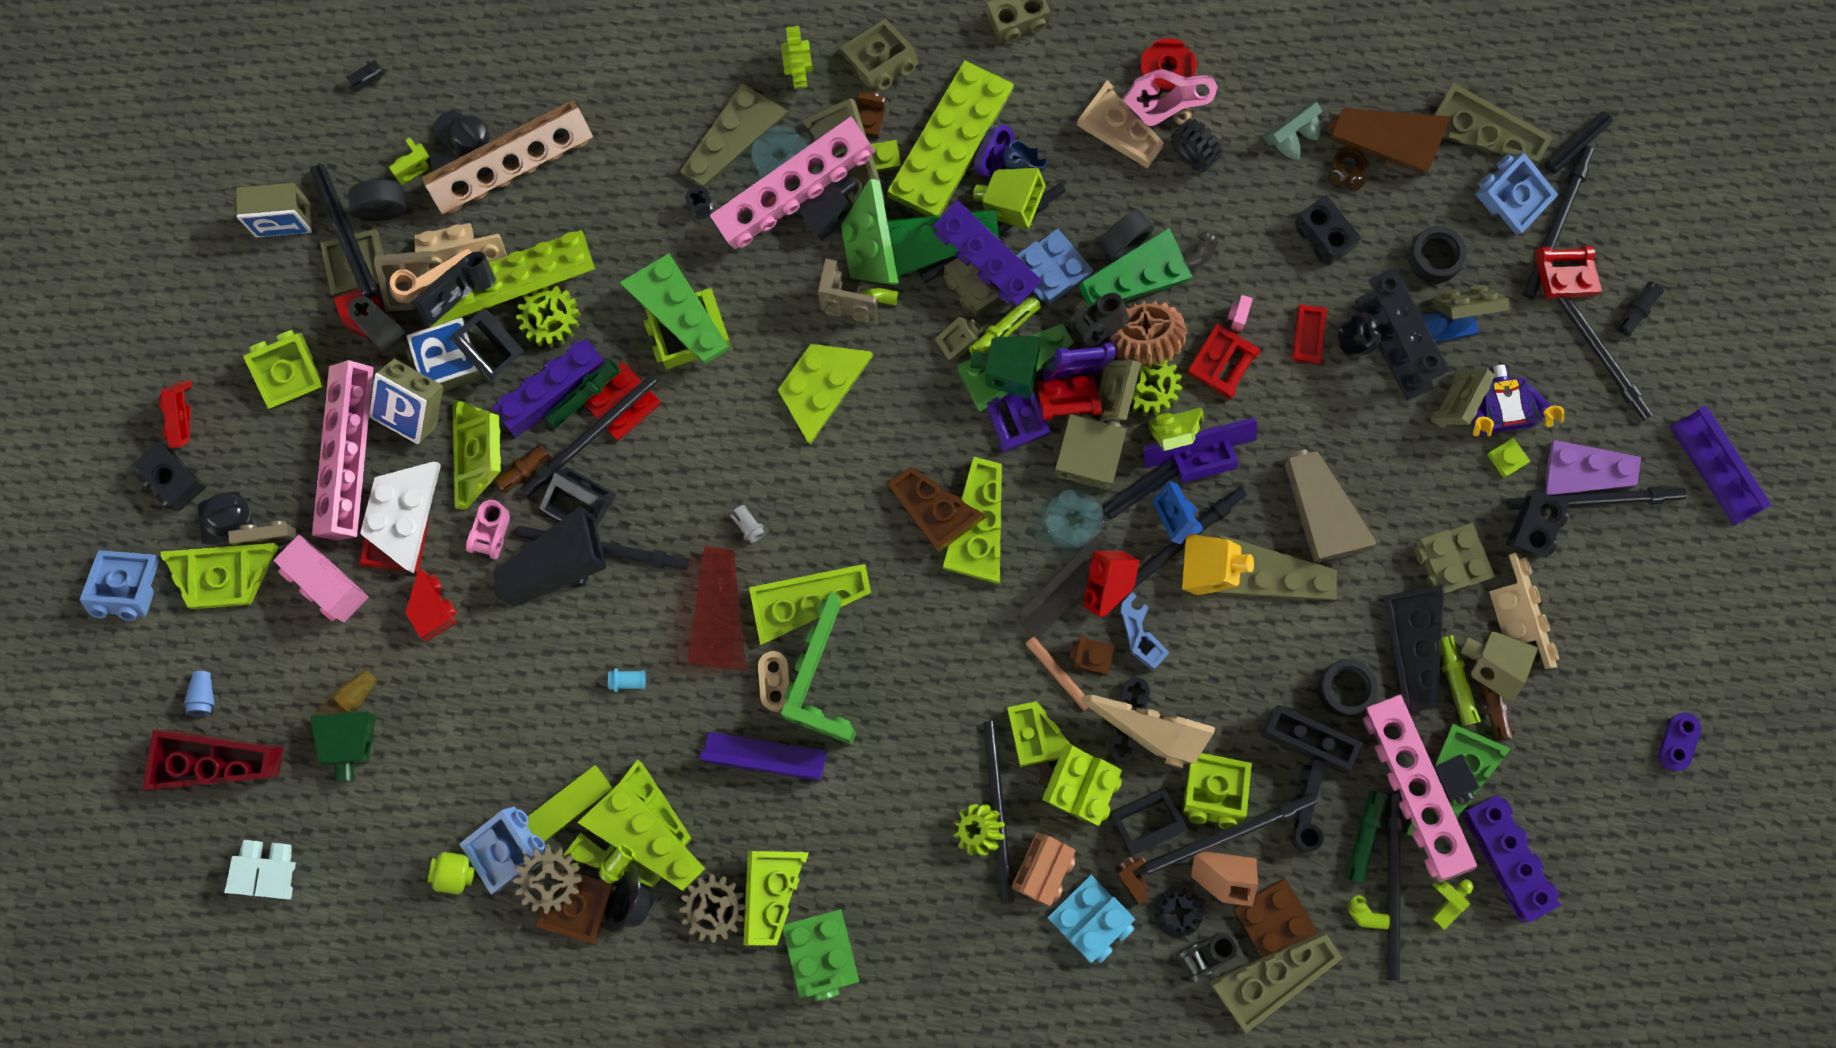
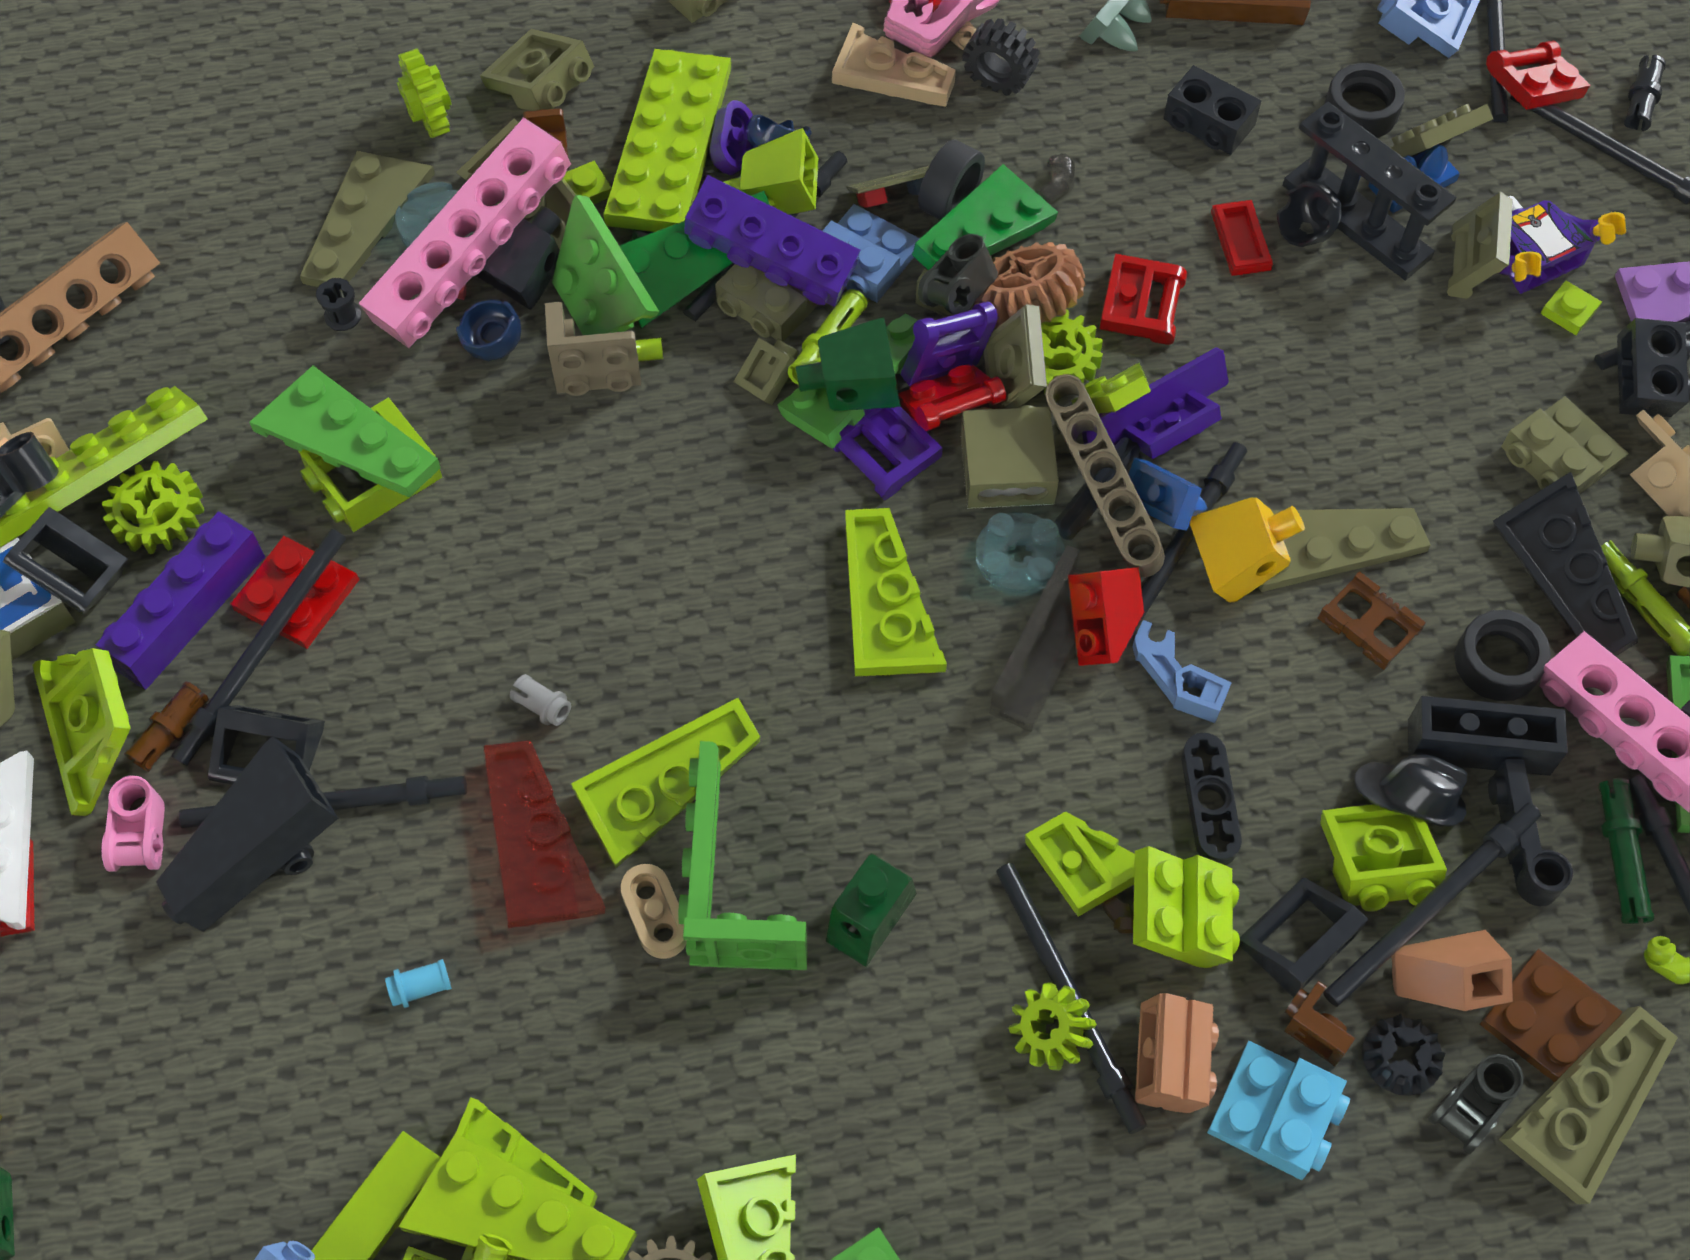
camera: 20 degrees left, 15 degrees down
red slope [405,569,457,642] -> none
dark green pin [545,359,621,428] -> none
dark purple fence [700,732,827,781] -> none
lime wing [778,344,873,444] -> none
reddish brown wing [887,466,986,552] -> none
nougat bar [1026,637,1089,711] -> none
reddish brown bracket [1069,635,1114,675] -> none
tan wedge [1081,695,1215,768] -> none
bright pink plate [1228,295,1253,333] -> none
dark tan slope [1284,450,1376,563] -> none
dark brown piece [1328,147,1367,191] -> none
none -> dark blue hair [456,299,521,361]
none -> dark green torso [826,853,917,967]
none -> piece [846,166,929,208]
none -> dark tan beam [1045,374,1165,577]
none -> reddish brown piece [1318,571,1426,670]
none -> black piece [1354,752,1467,827]

